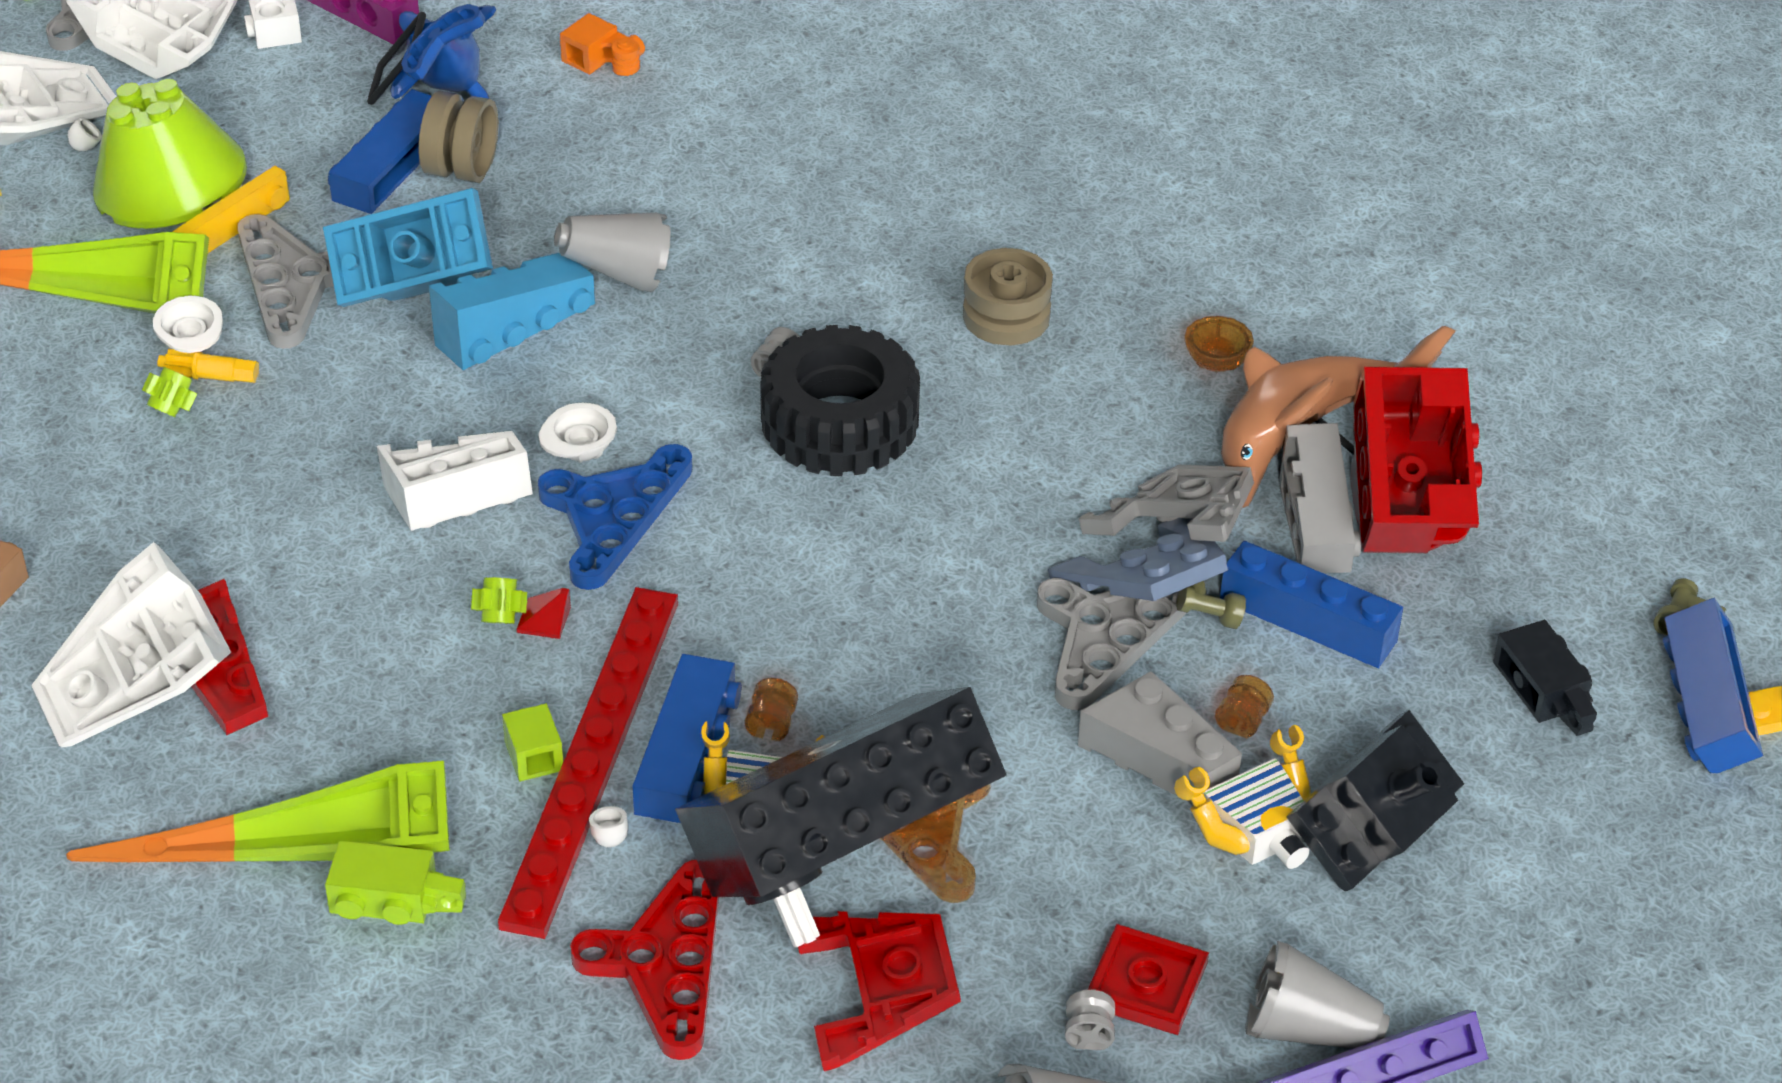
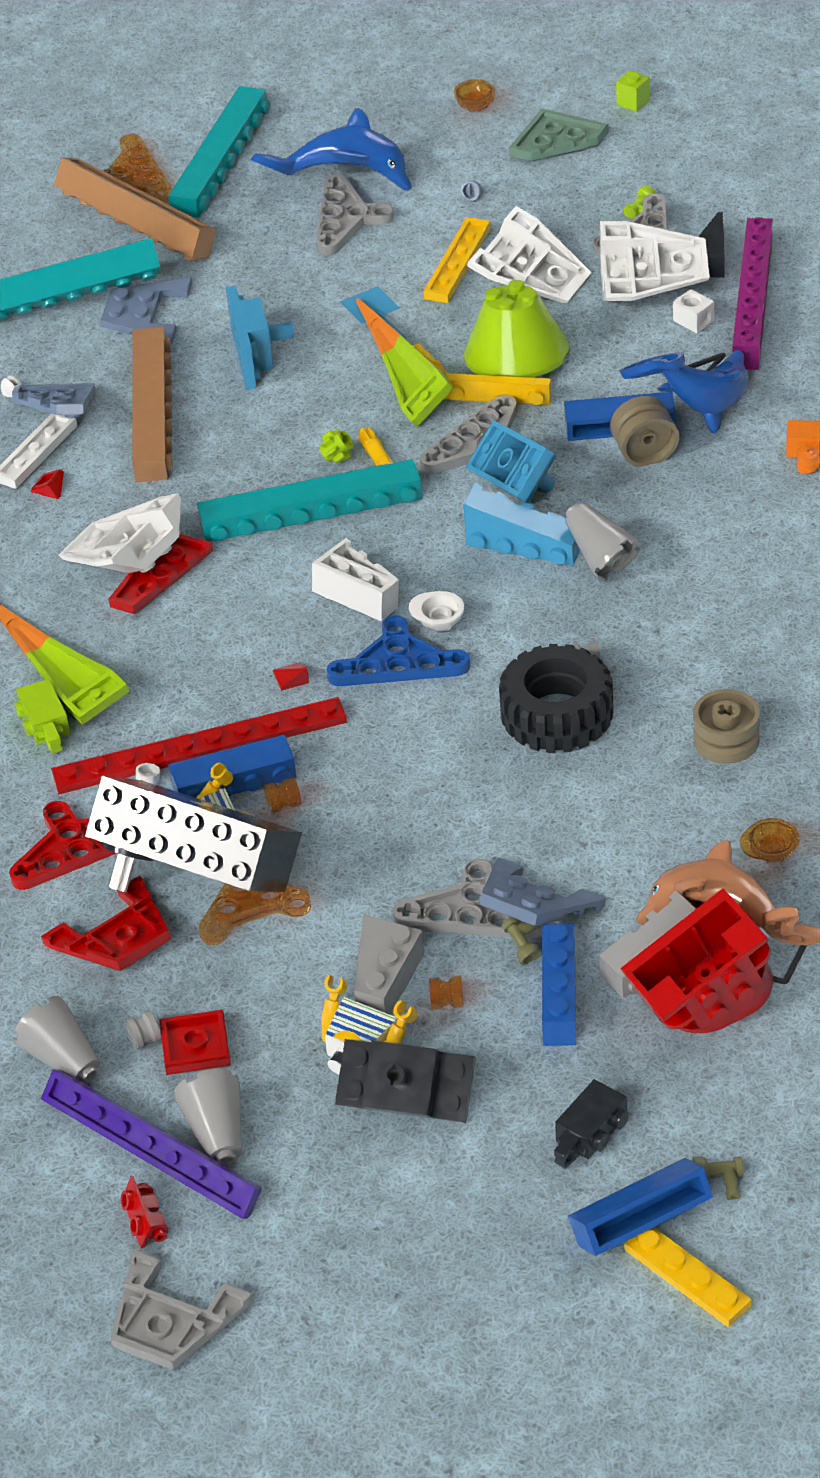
camera: 65 degrees right, 0 degrees up
white piece [153,295,223,353] -> none
lime gear [471,577,527,624] -> none
lime brick [502,703,563,782] -> none
light grey wing [1079,465,1254,542] -> none
none -> teal brick [197,459,422,542]

